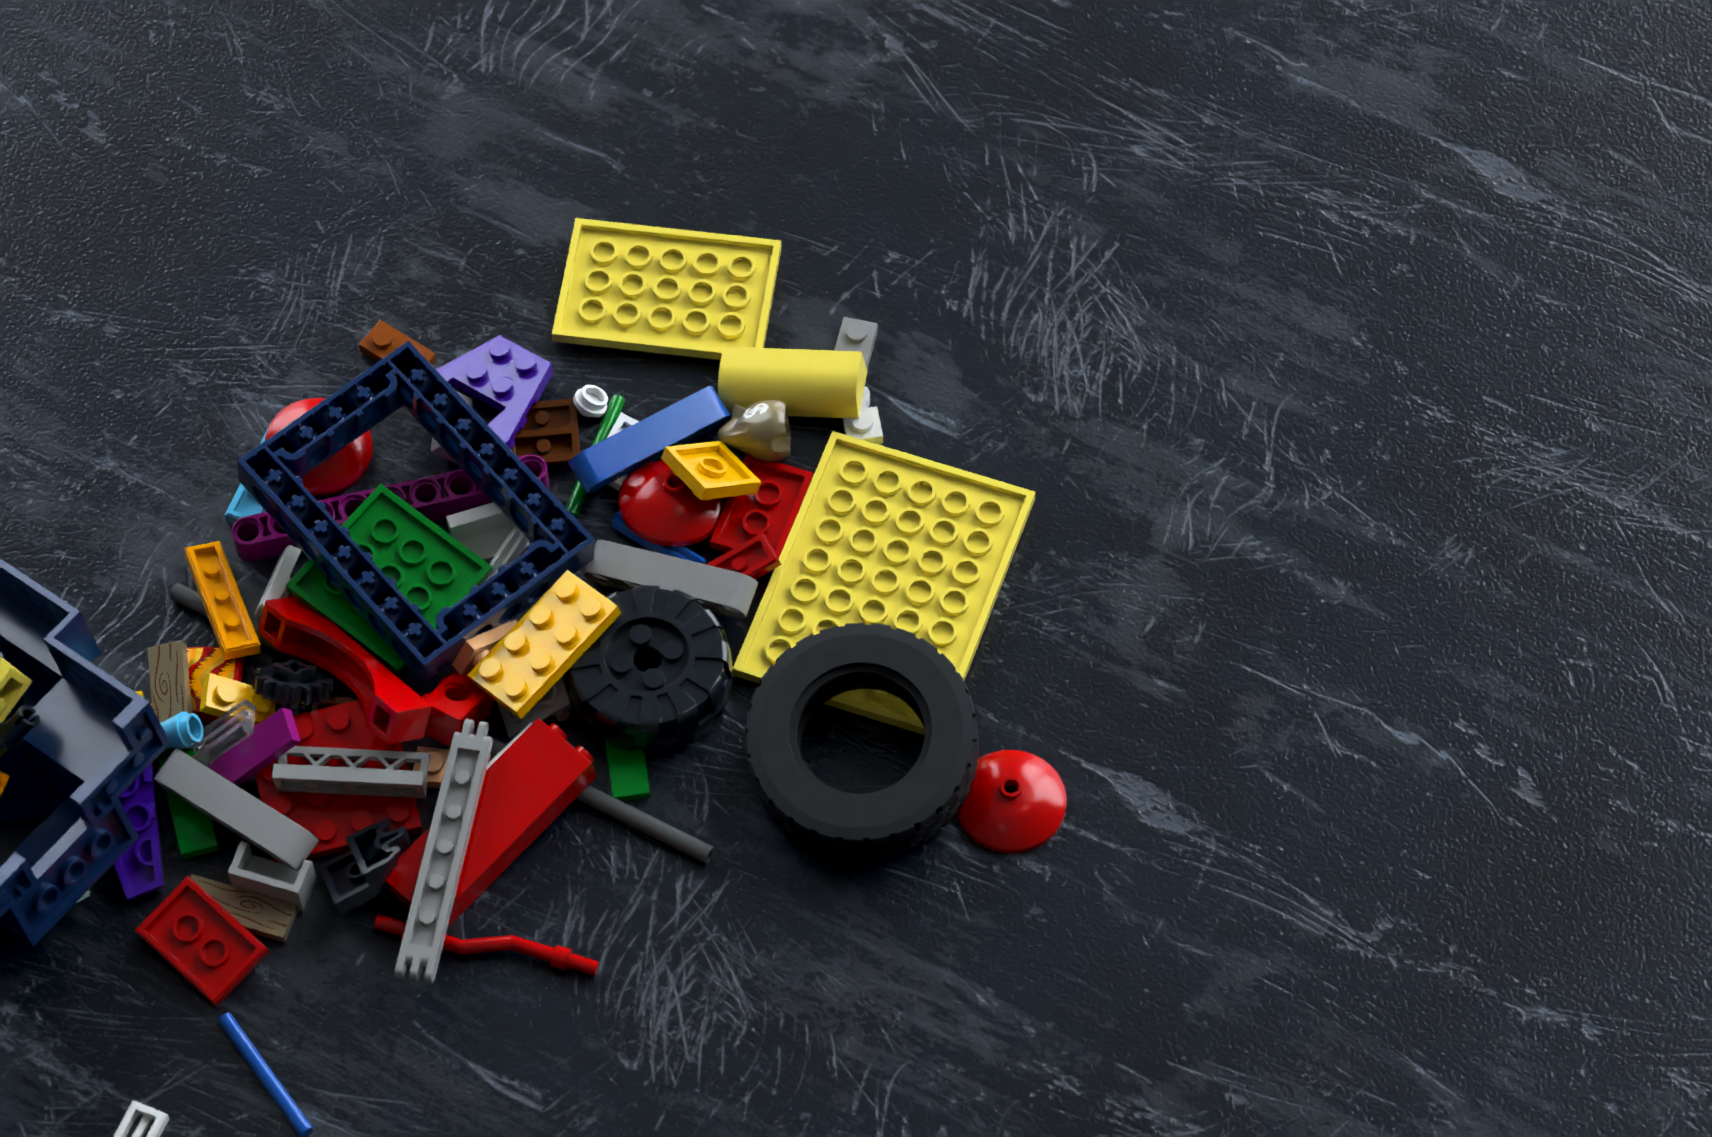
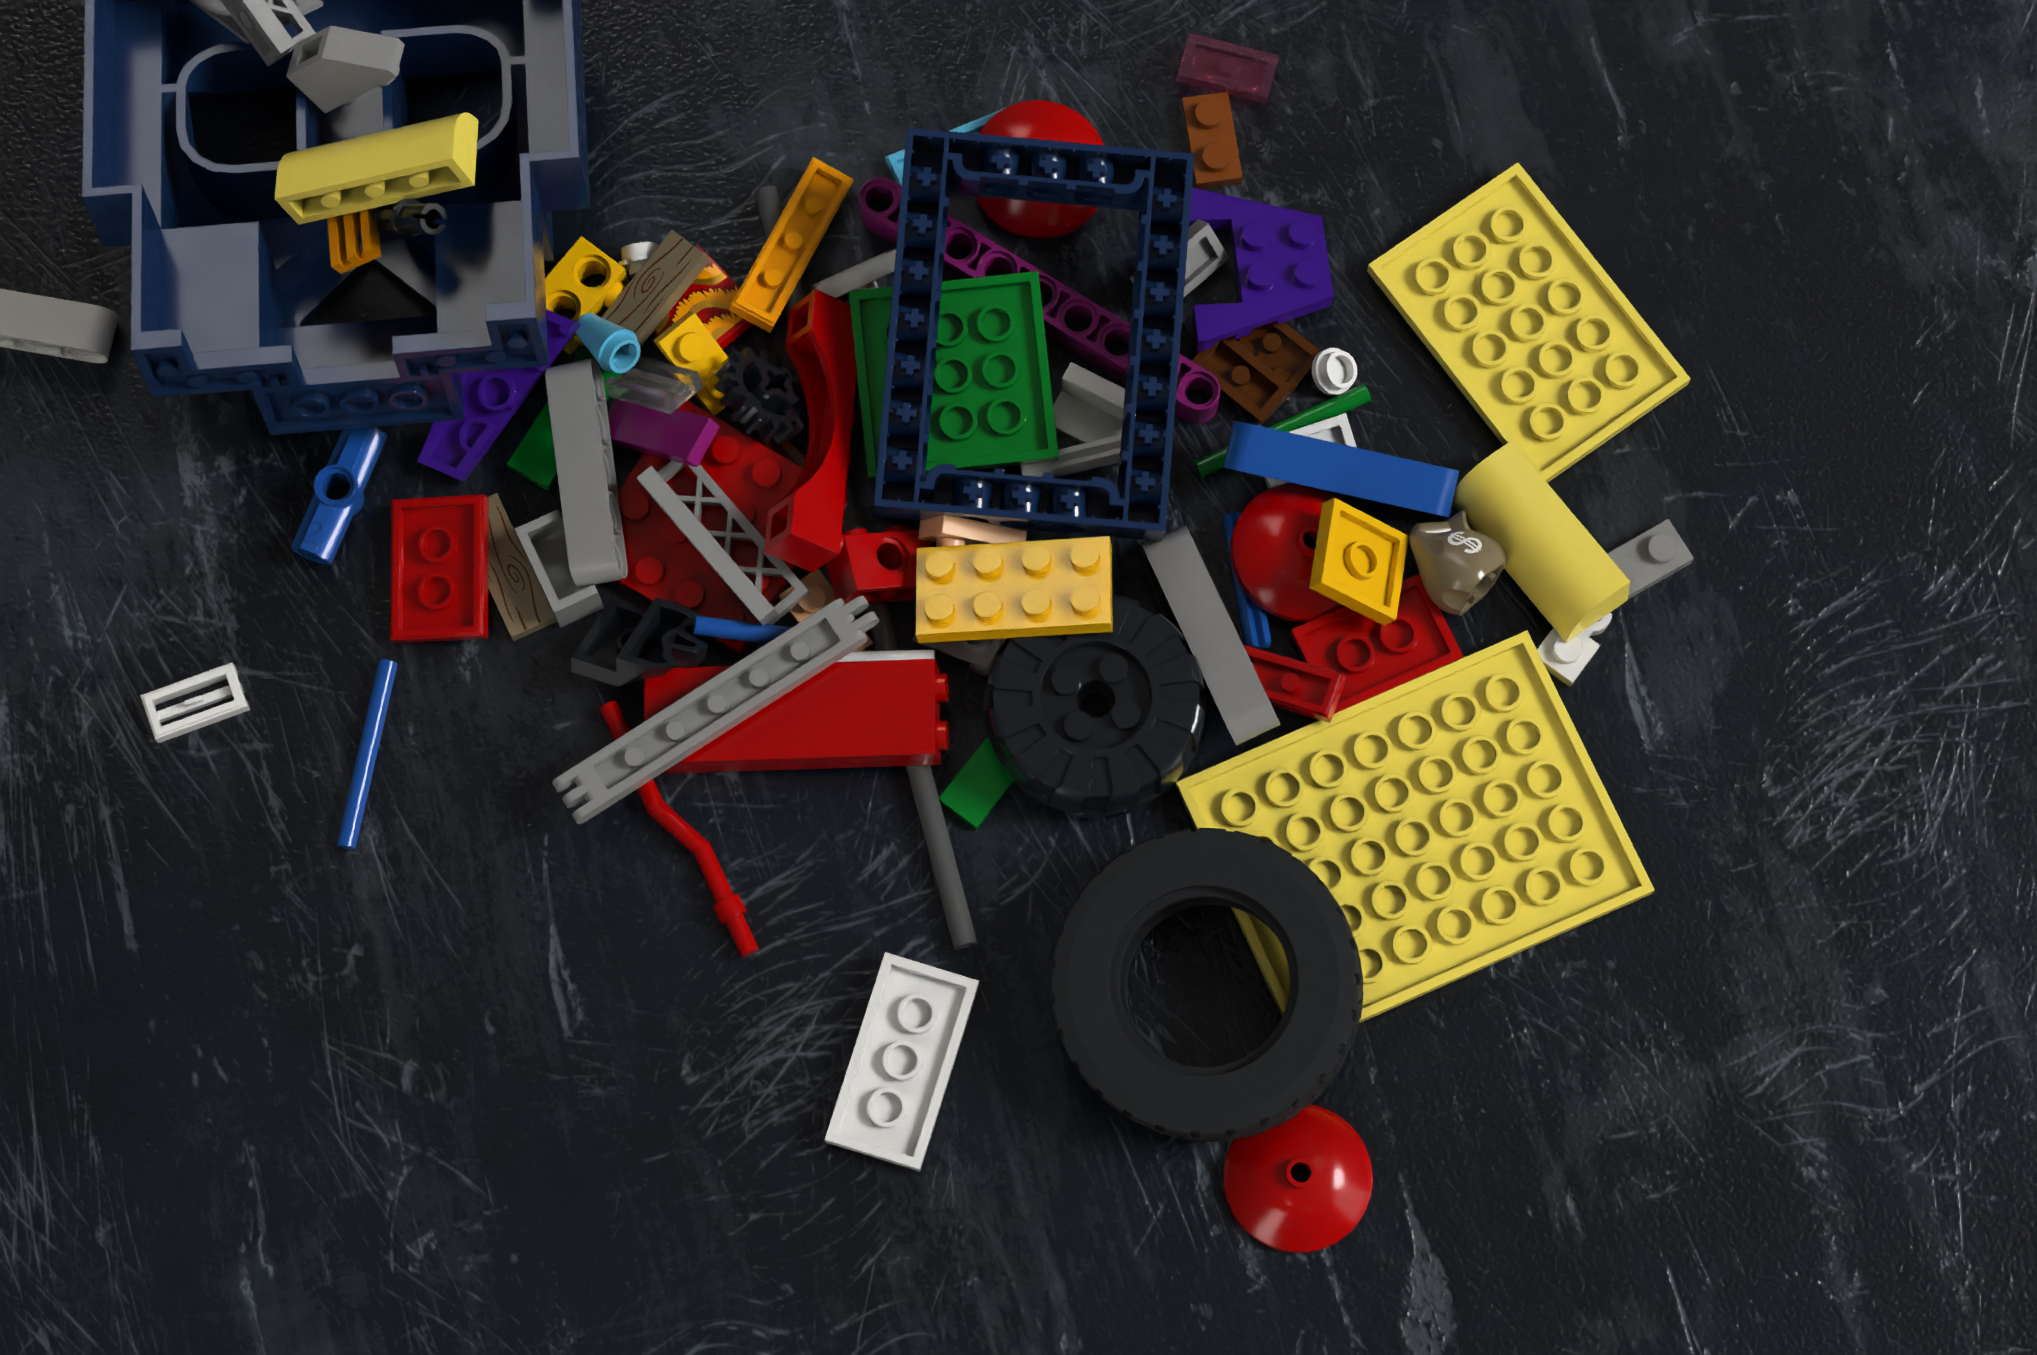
camera: 45 degrees right, 15 degrees up
none -> blue piece [291,427,387,565]
none -> white plate [619,242,658,278]
none -> blue bar [693,616,792,644]
none -> white plate [825,952,979,1172]
none -> clear pink plate [1177,33,1279,104]

